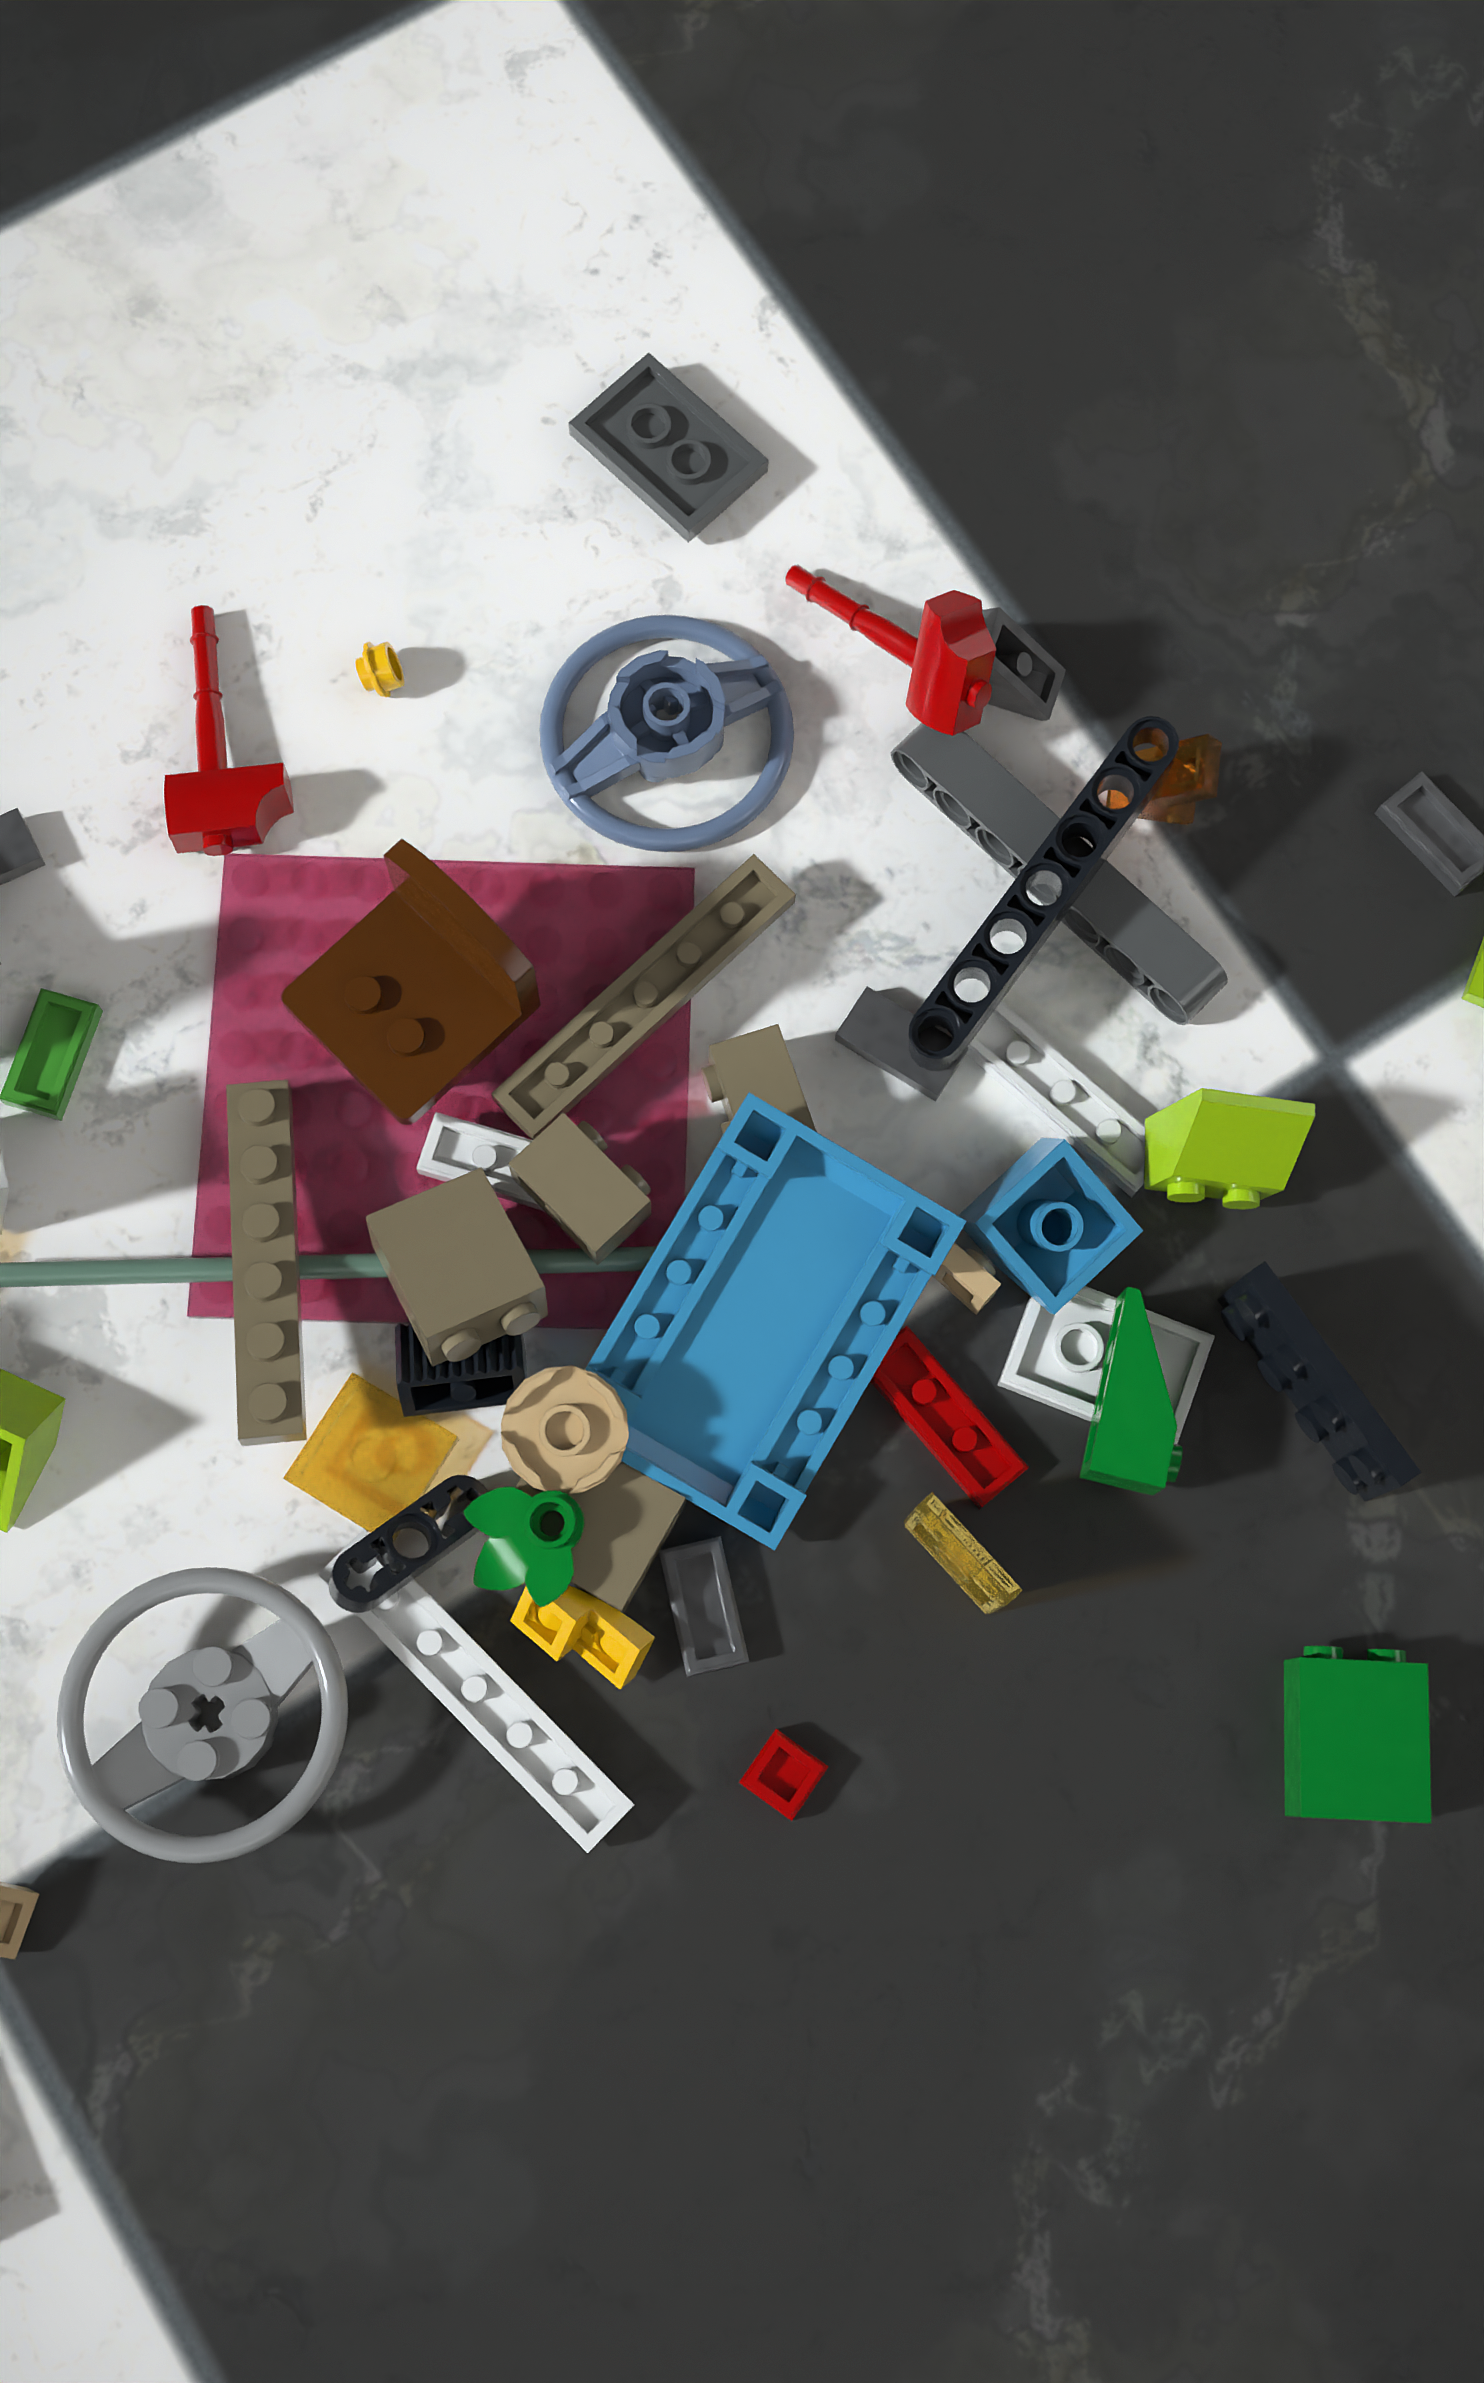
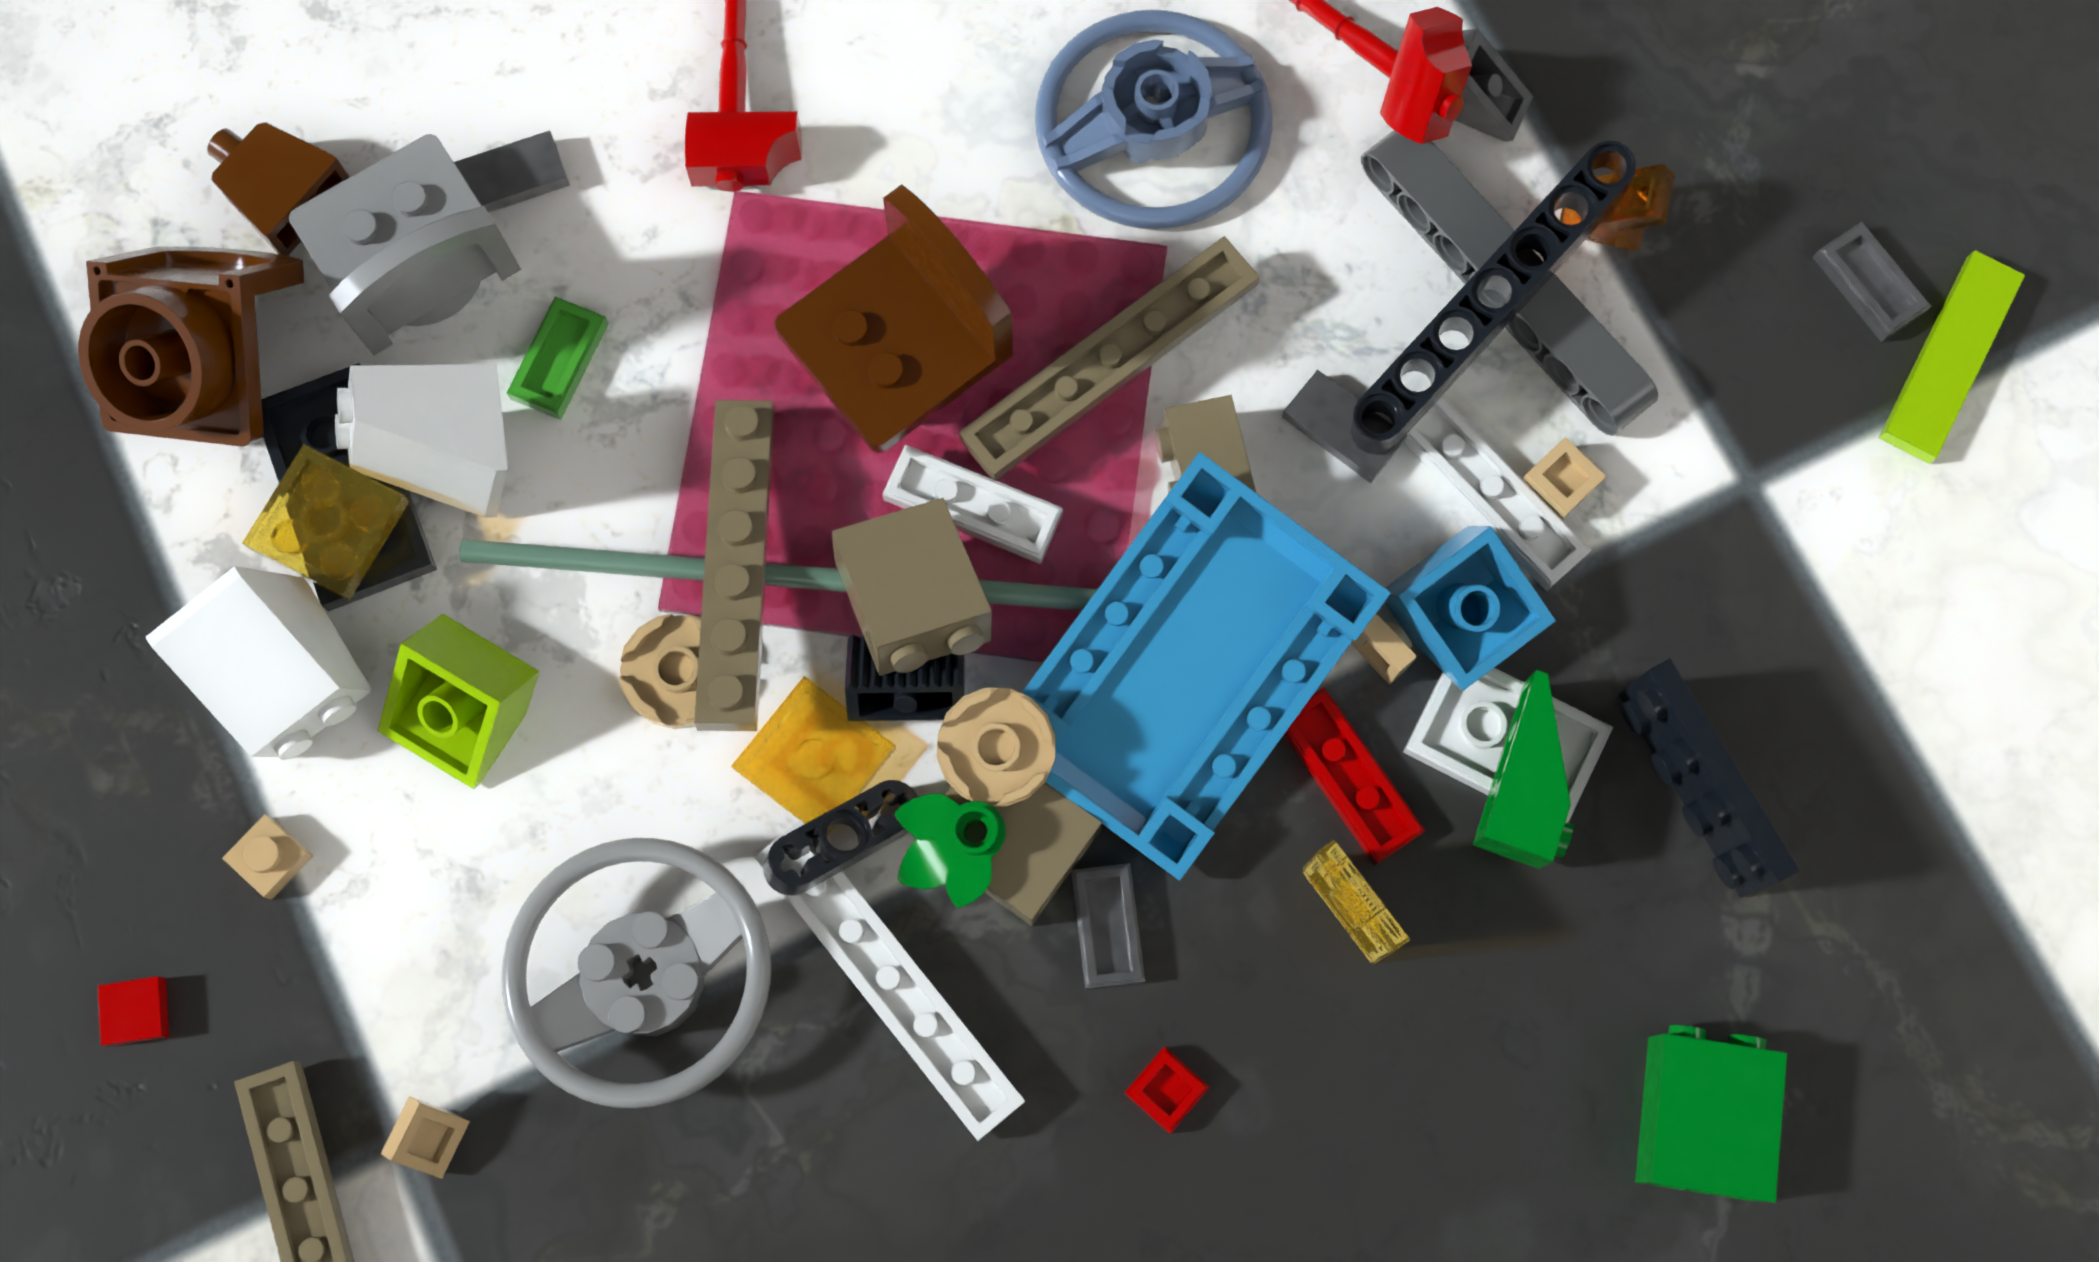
camera: 10 degrees right, 0 degrees up
yellow plate [355,641,404,698] -> none
dark tan brick [508,1113,651,1266] -> none
yellow slope [510,1585,655,1689] -> none
lime slope [1144,1088,1315,1209] -> none
none -> tan tile [619,614,701,729]
none -> tan plate [1523,437,1606,520]

